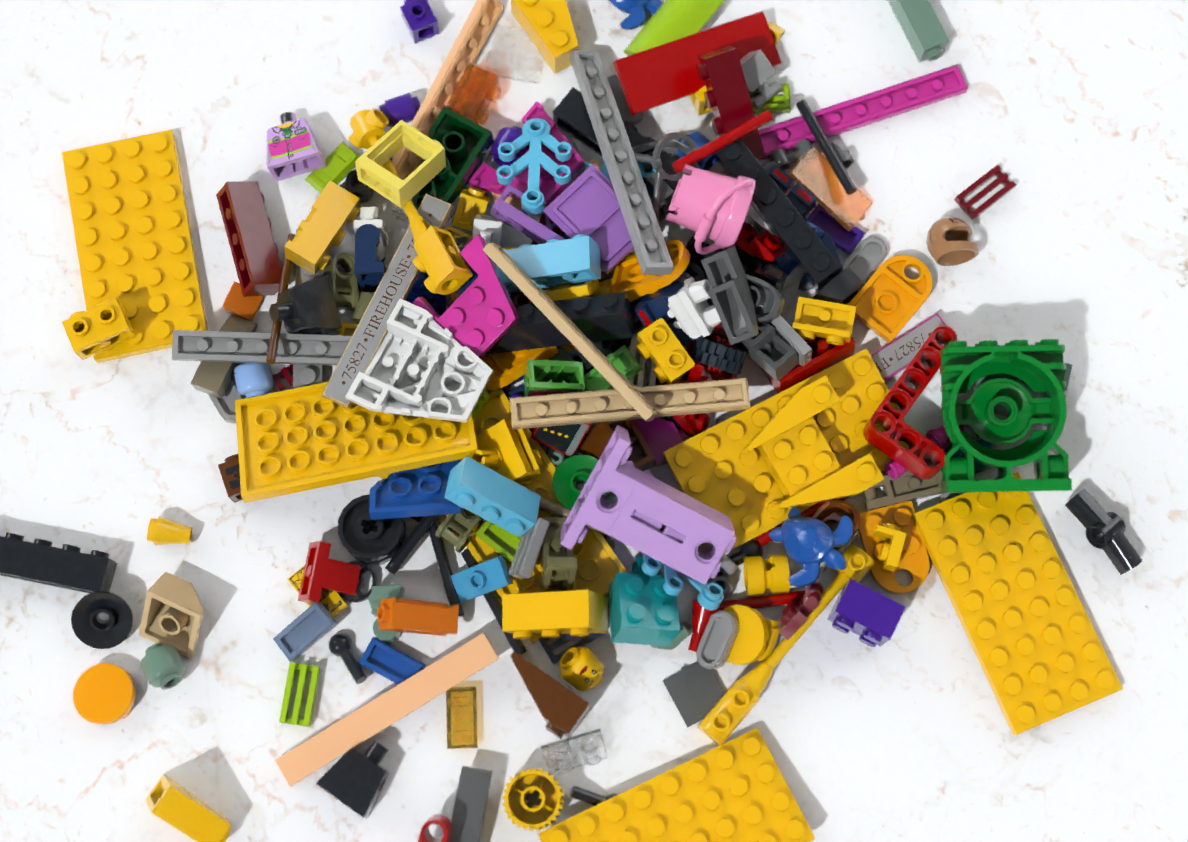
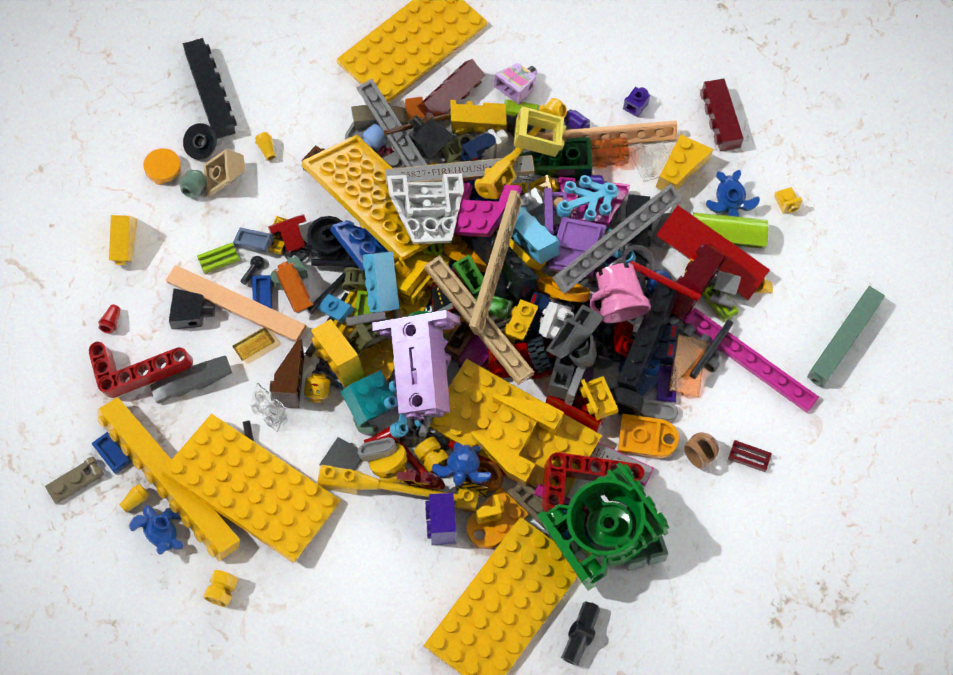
camera: 55 degrees right, 10 degrees down
yellow brick [62,298,136,360] -> none
yellow brick [502,768,564,831] -> none

